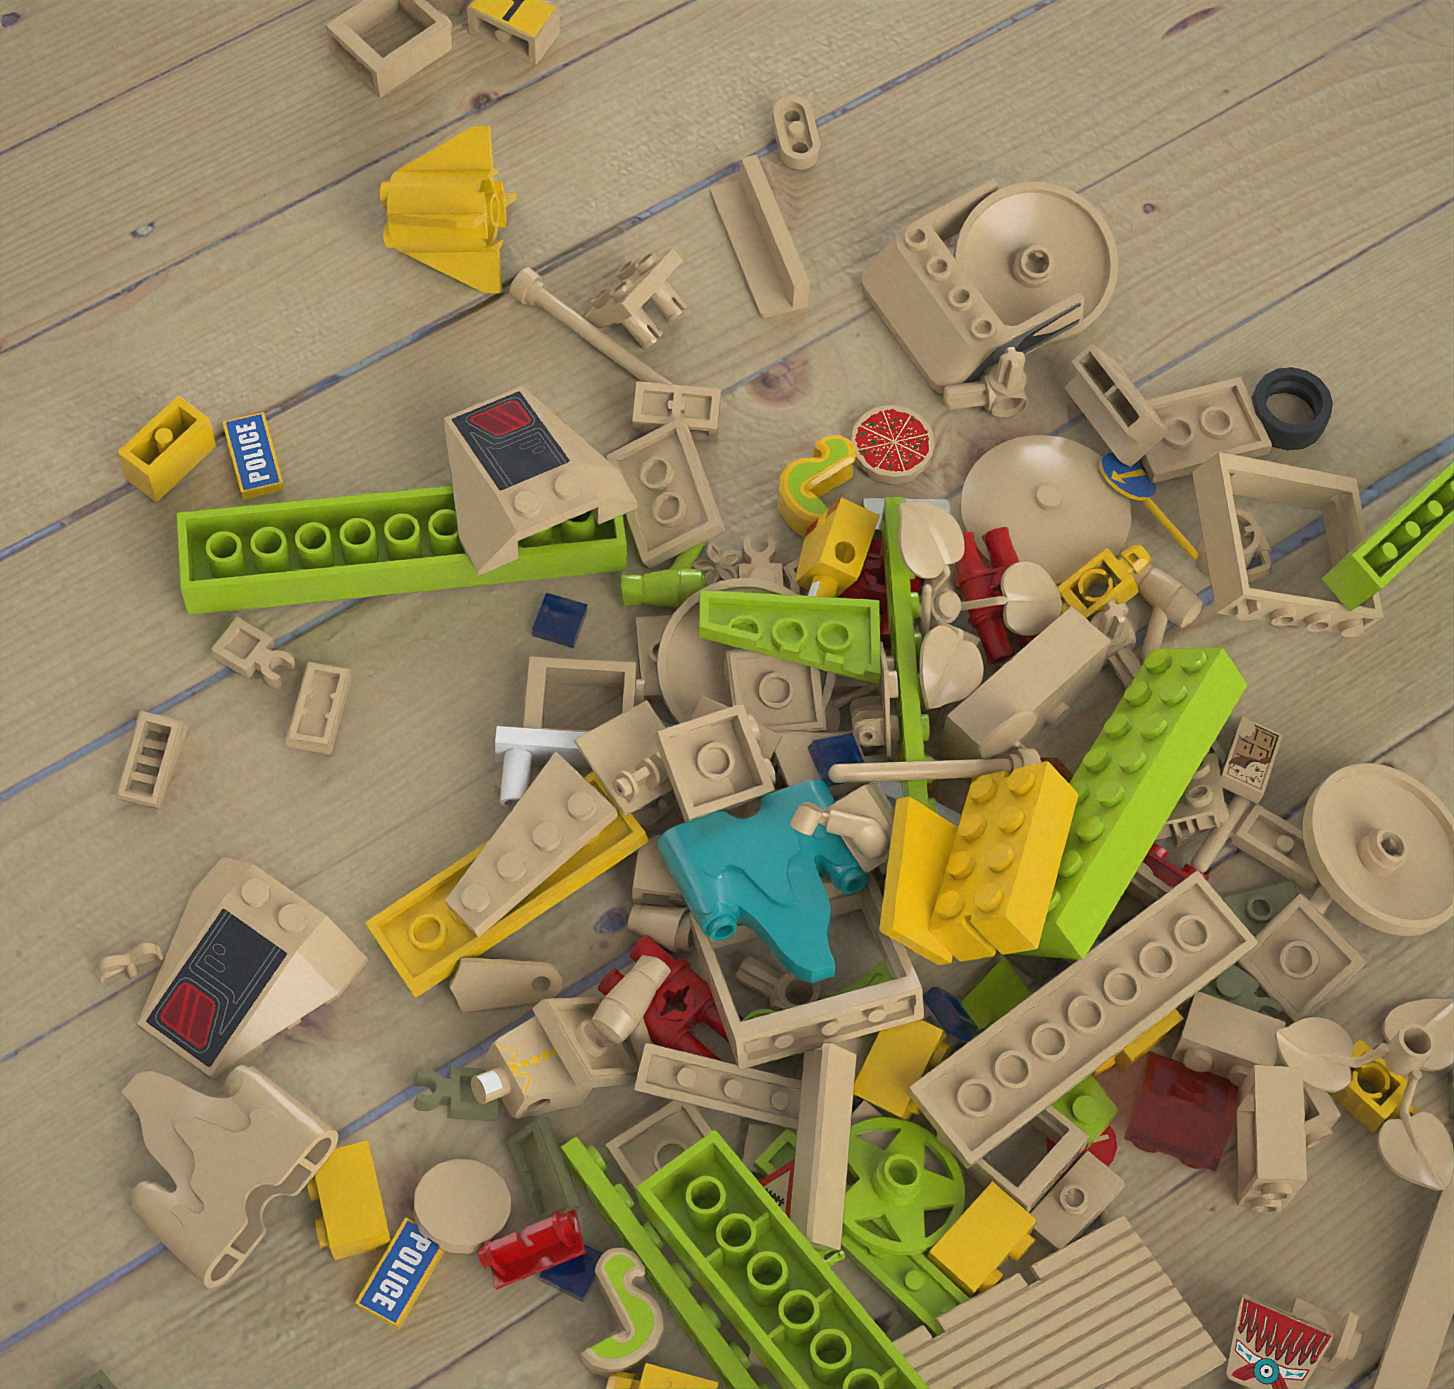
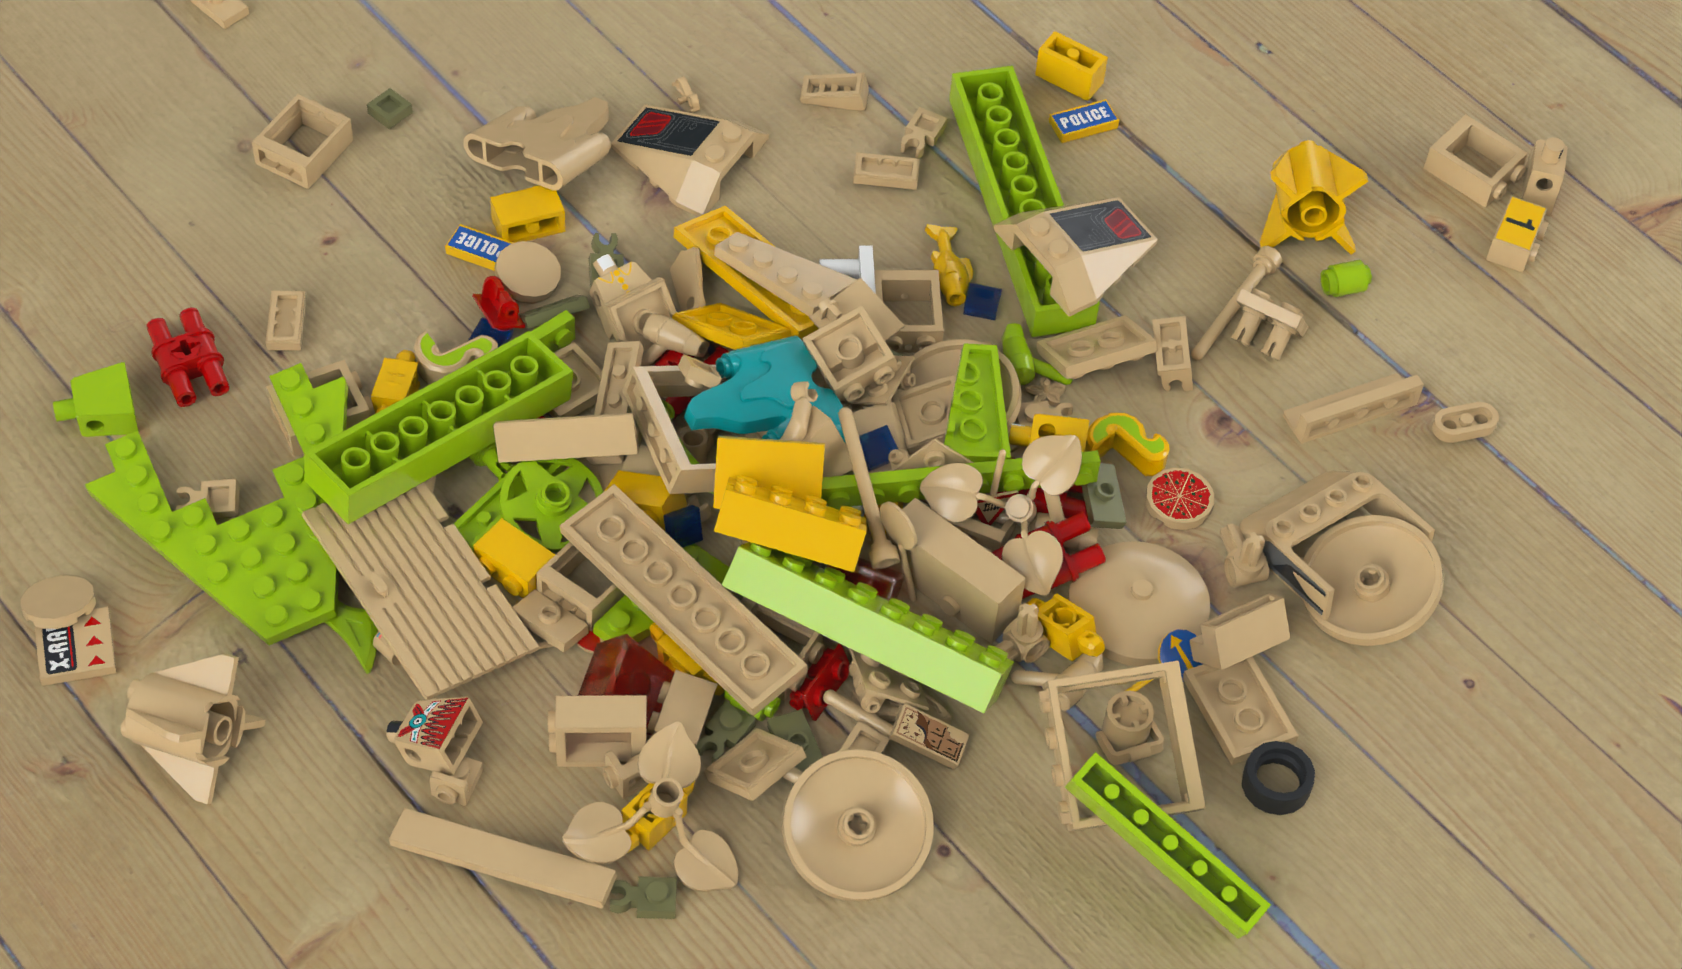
camera: 85 degrees right, 10 degrees down
none -> yellow tile [672,302,791,350]
none -> tan plate [678,354,722,389]
none -> yellow animal [925,224,973,306]
none -> lime brick [1320,260,1372,297]

